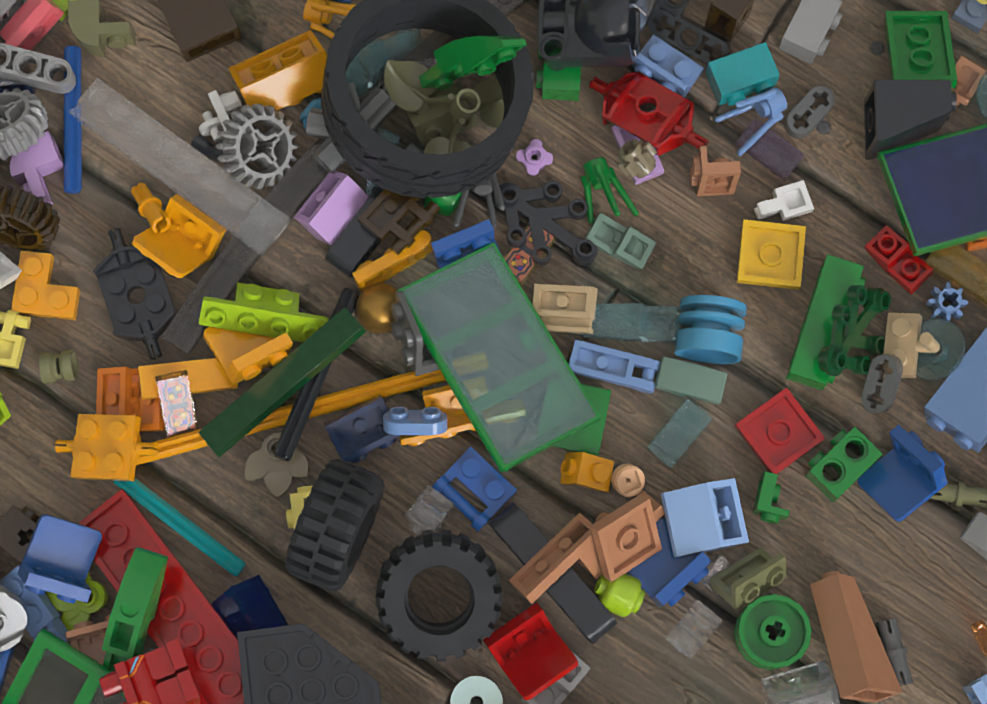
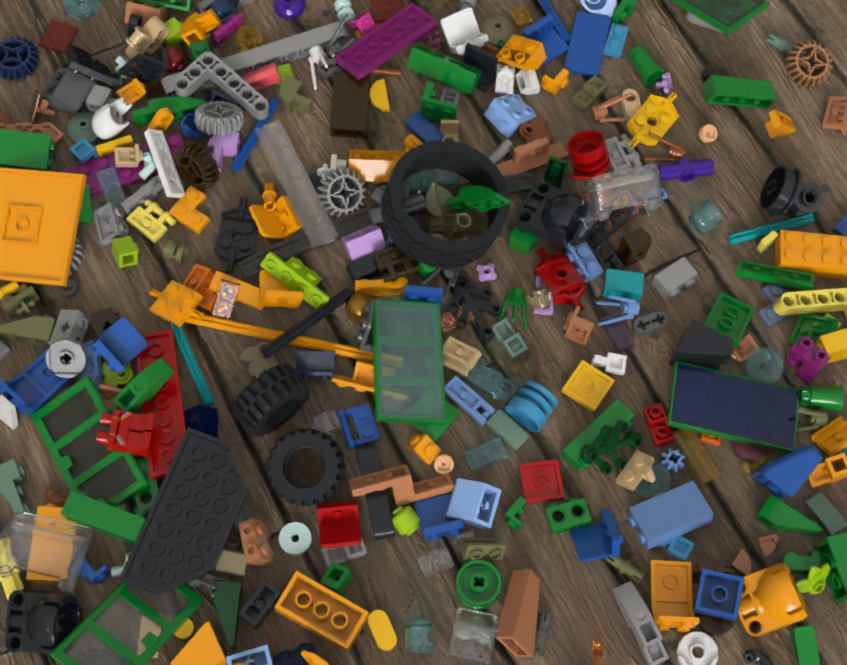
camera: 20 degrees right, 10 degrees down
dark green tile [198,307,367,458] -> none
medium blue plate [383,407,448,435] -> none
nougat tile [590,493,662,582] -> none
dark grey beam [861,354,903,414] -> none

